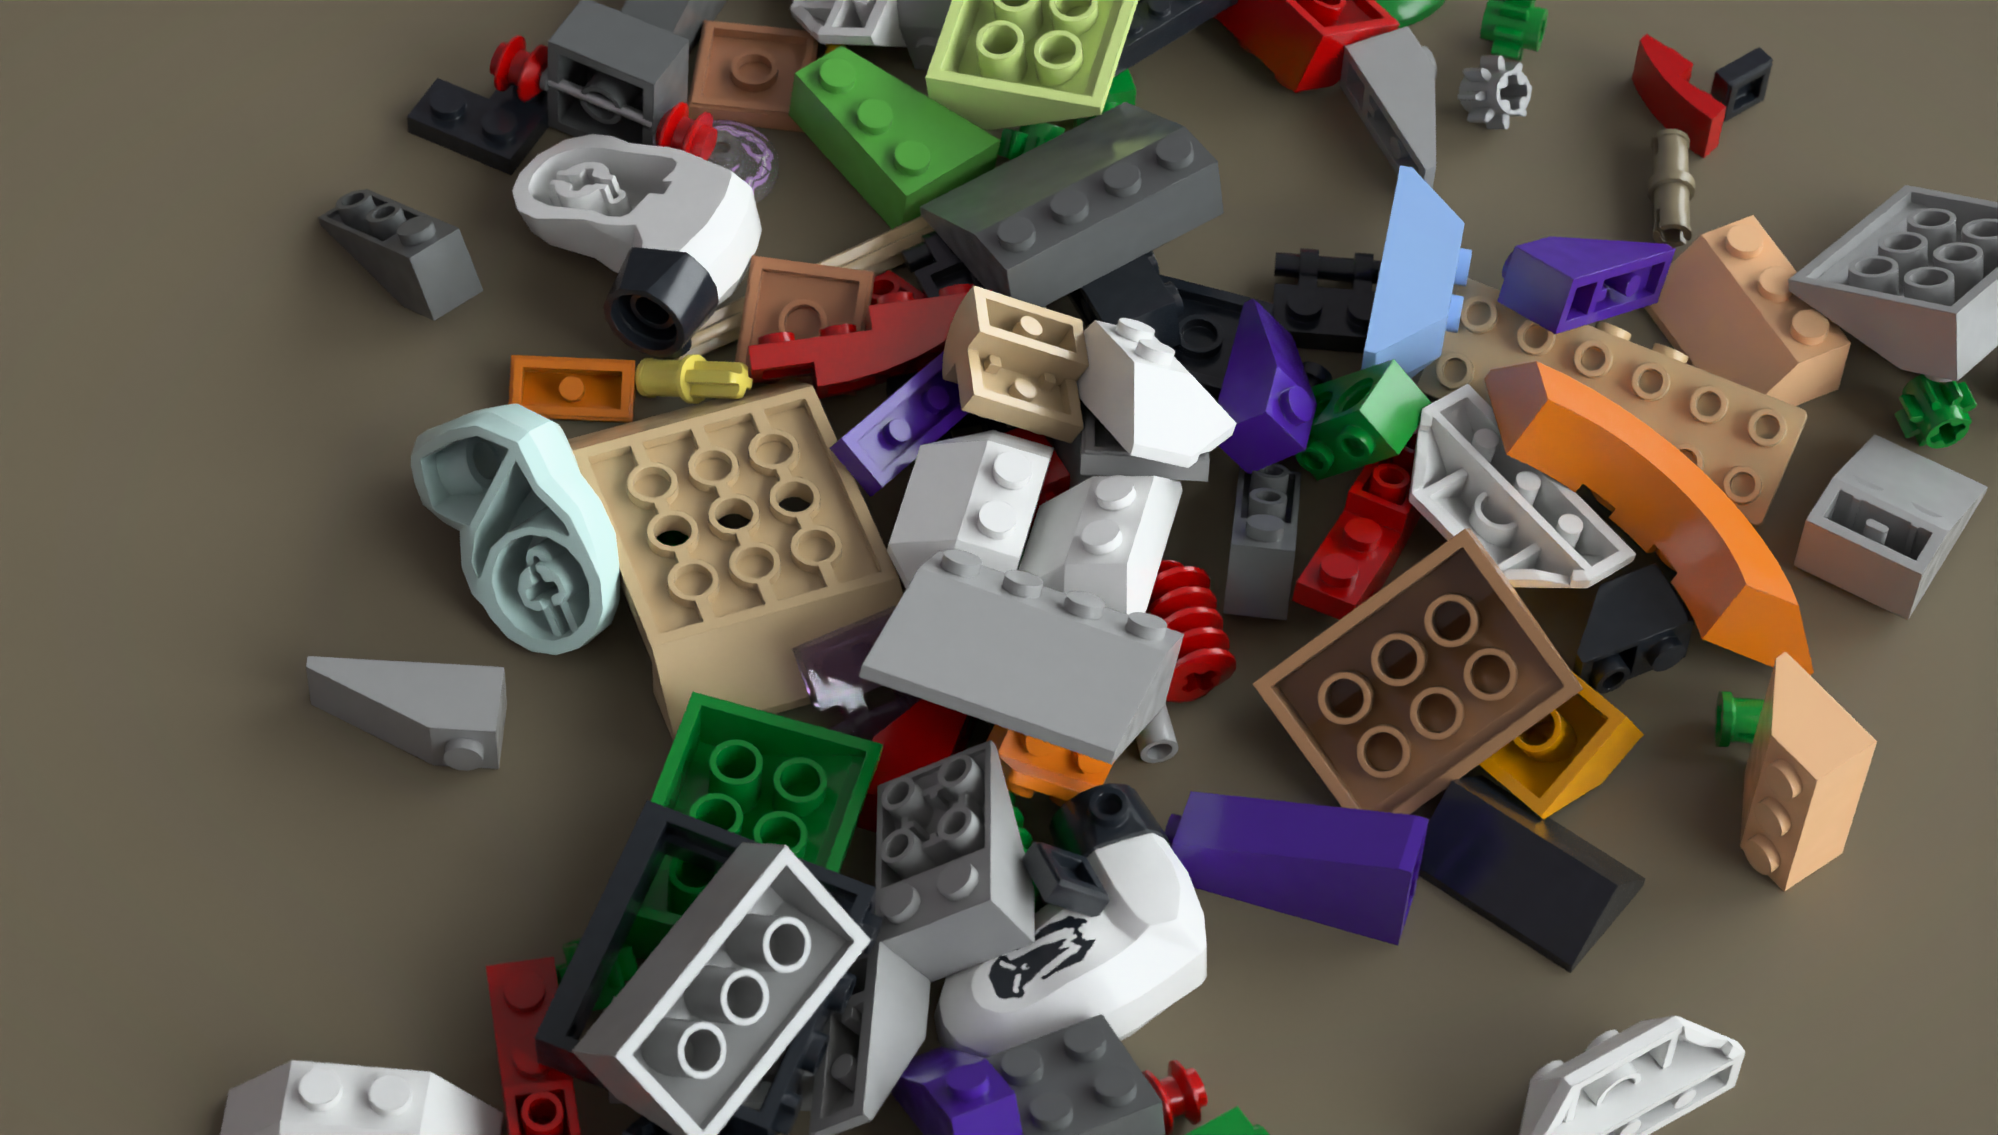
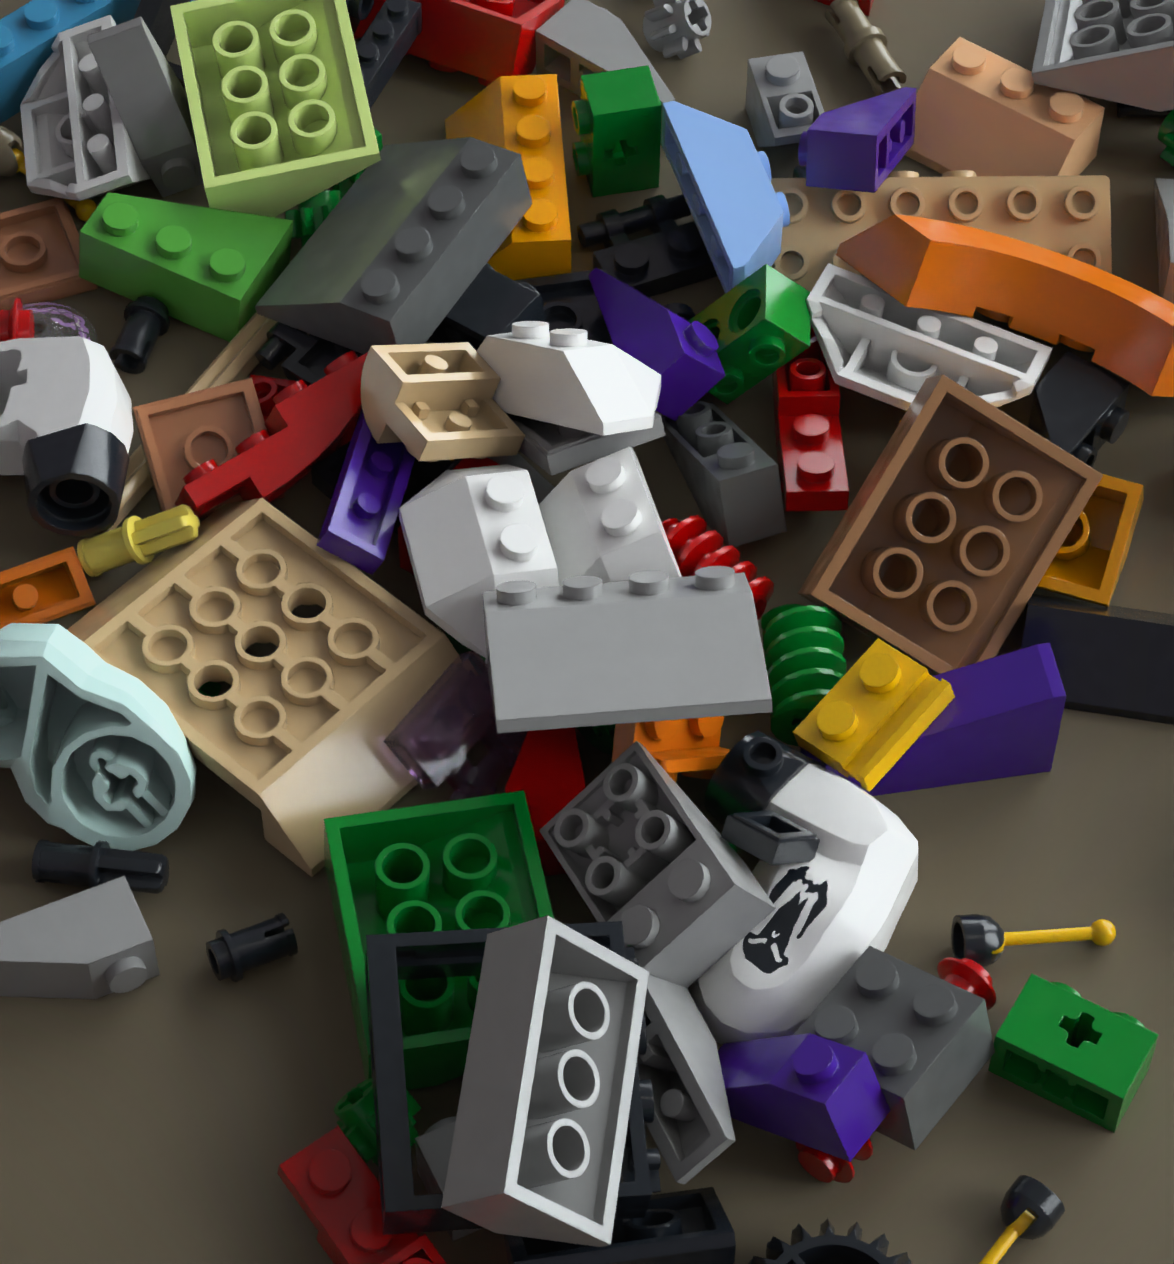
camera: 25 degrees left, 0 degrees up
none -> black axle [32,839,169,894]
none -> black pin [109,296,170,374]
none -> black pin [206,913,298,982]
none -> light orange slope [445,74,571,280]
none -> green brick [572,65,662,198]
none -> light grey slope [745,51,824,147]
none -> green piece [761,604,847,747]
none -> yellow plate [793,638,955,792]
none -> hinge [951,914,1116,967]

